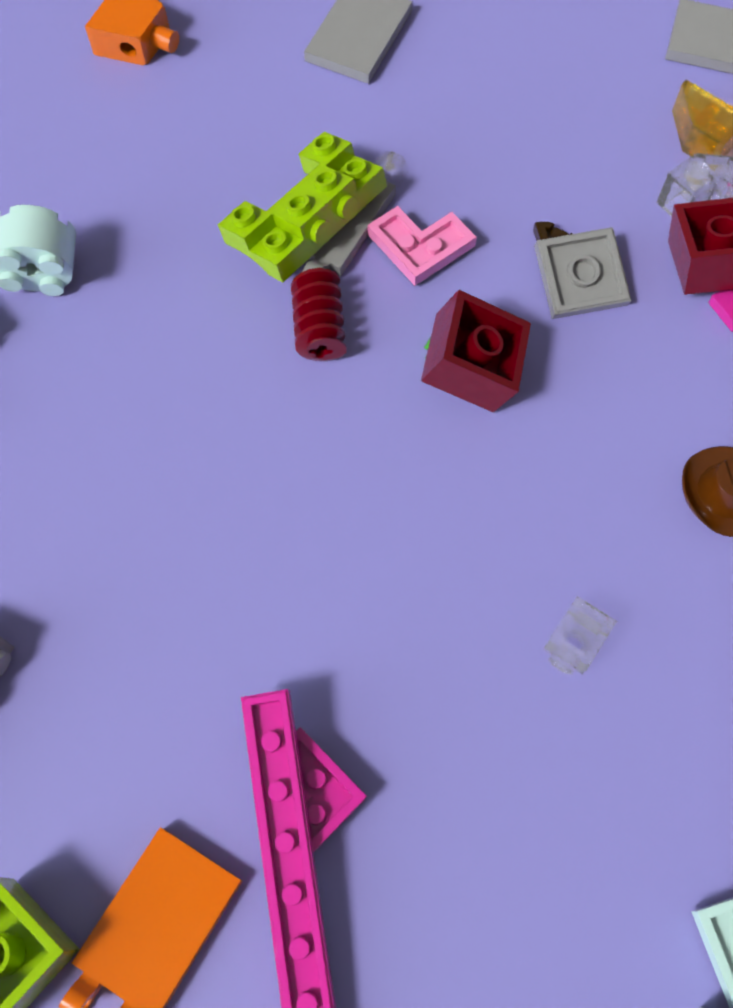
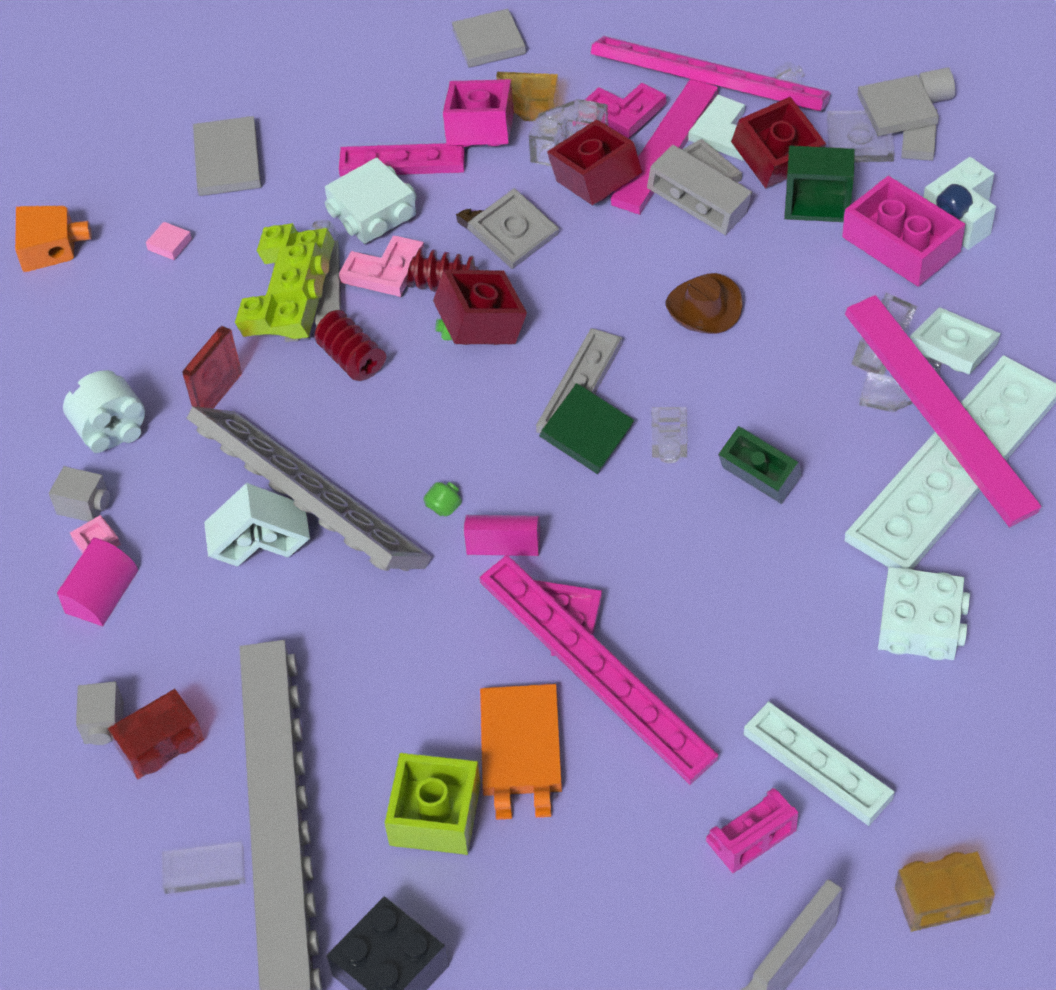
camera: 30 degrees left, 15 degrees down
none -> bright pink tile [146,222,192,260]
none -> clear red tile [182,325,242,409]
none -> light grey plate [187,406,431,571]
none -> light aqua brick [204,483,310,567]
none -> light aqua brick [325,157,417,244]
none -> dark pink tile [339,143,465,177]
none -> dark red piece [407,247,479,292]
none -> bright green piece [423,482,462,516]
none -> dark pink brick [443,79,514,147]
none -> dark pink brick [464,515,540,556]
none -> light grey tile [536,328,622,433]
none -> dark green tile [539,383,634,474]
none -> dark green brick [718,426,802,504]

